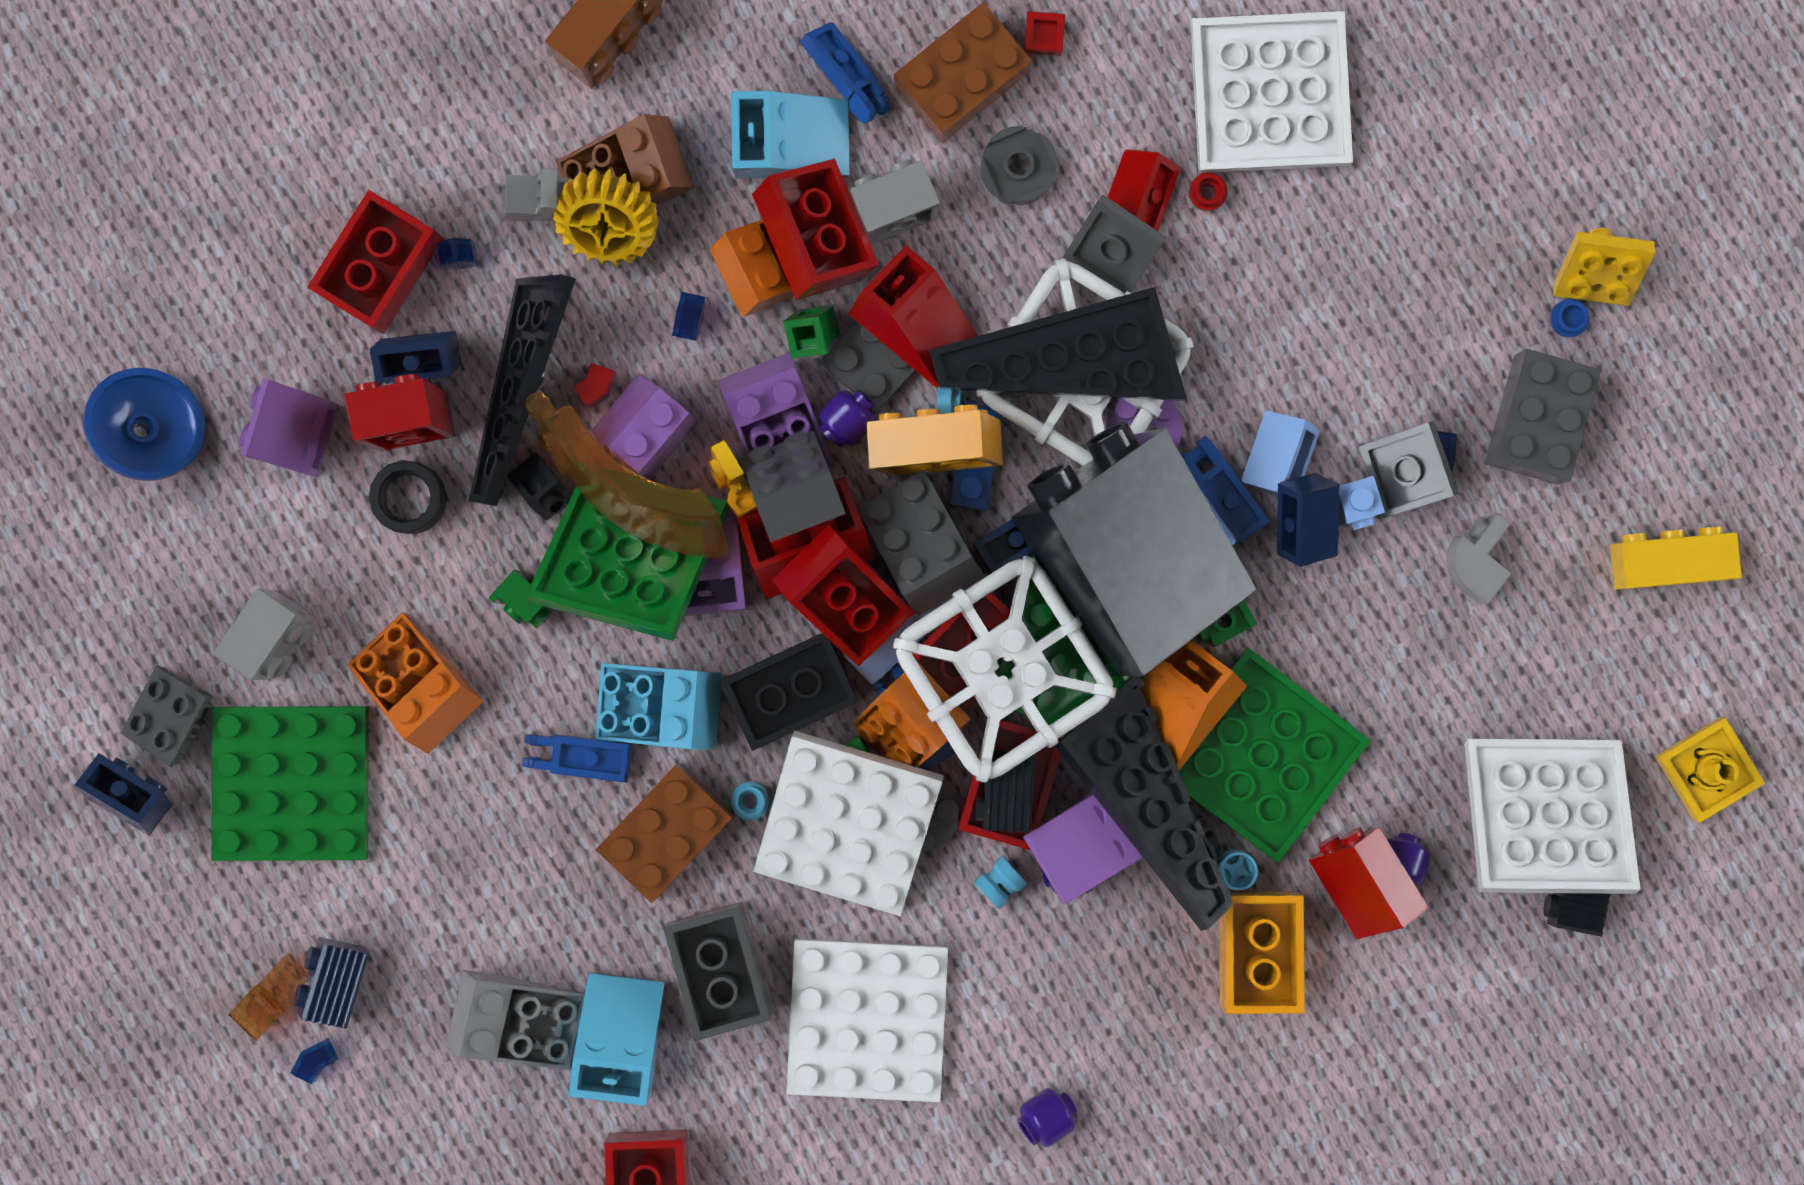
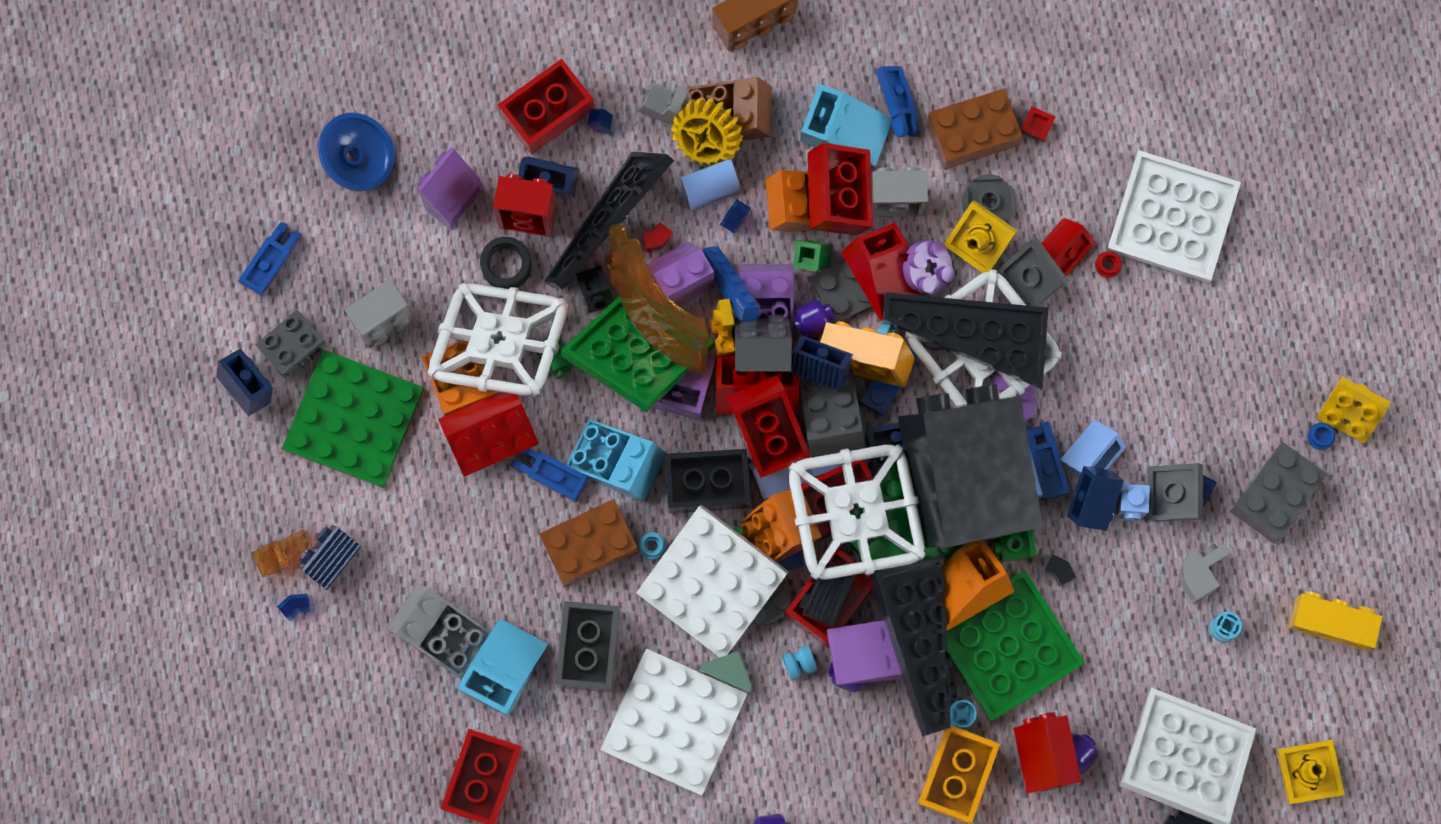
camera: 20 degrees right, 10 degrees down
none -> blue hinge [238,222,301,297]
none -> white plate [428,283,568,397]
none -> red brick [438,392,539,477]
none -> light blue brick [681,159,740,210]
none -> sand green slope [699,651,752,695]
none -> blue piece [703,246,760,322]
none -> dark blue brick [790,335,853,392]
none -> medium lavender plate [903,240,955,294]
none -> yellow plate [944,200,1018,273]
none -> black piece [1044,554,1076,587]
none -> medium azure wheel [1210,612,1242,642]

